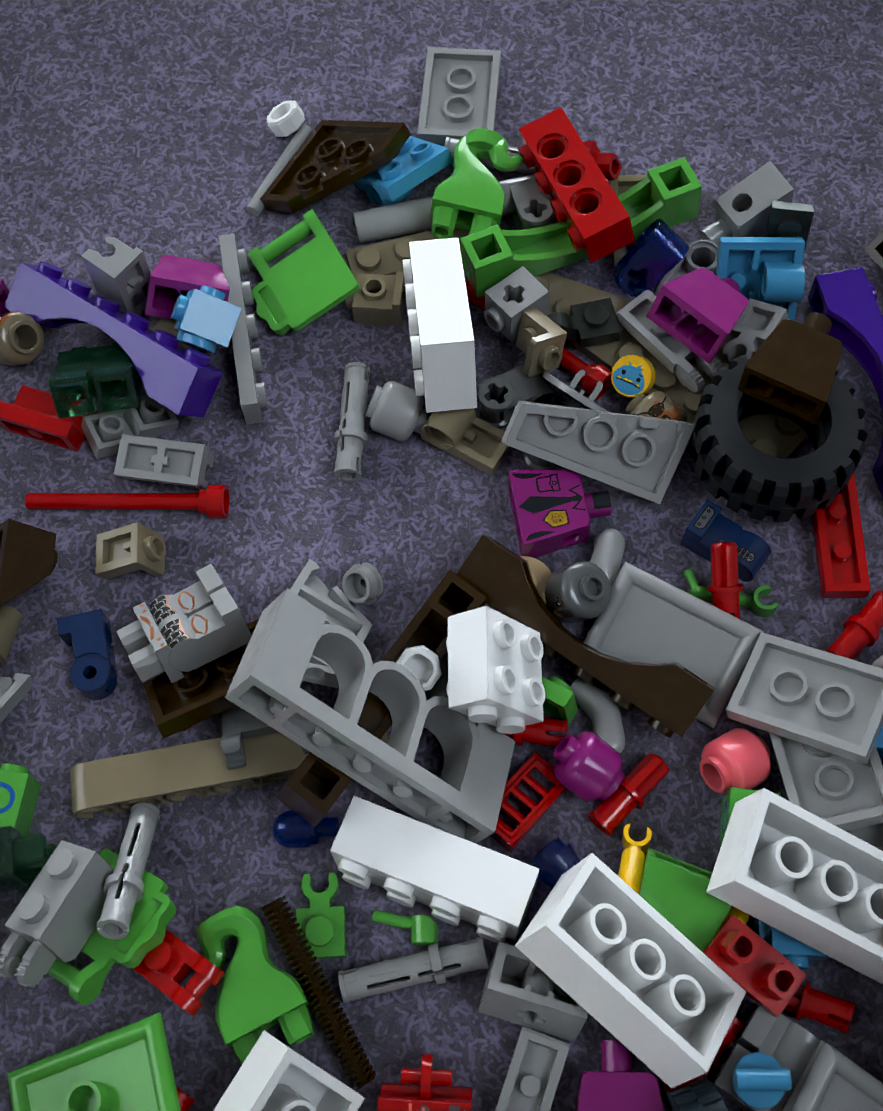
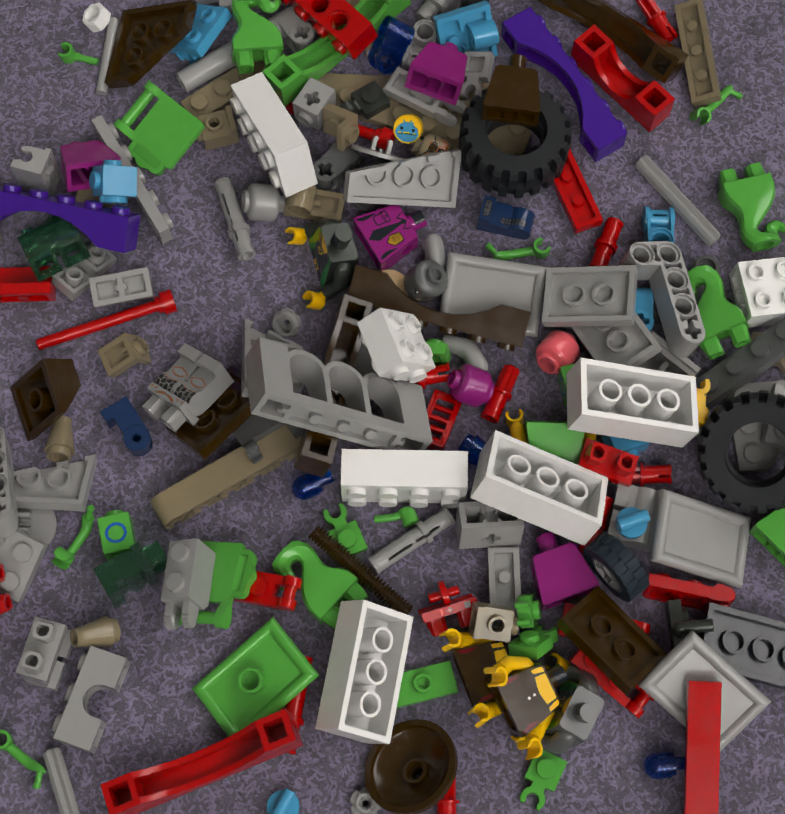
camera: 25 degrees left, 5 degrees up
light grey pin [96,802,161,940] -> none
white tile [396,645,441,691] -> none
red axle [707,541,743,619] -> none
none -> bright green hand [57,42,99,66]
none -> pearl dark grey torso [285,218,359,310]

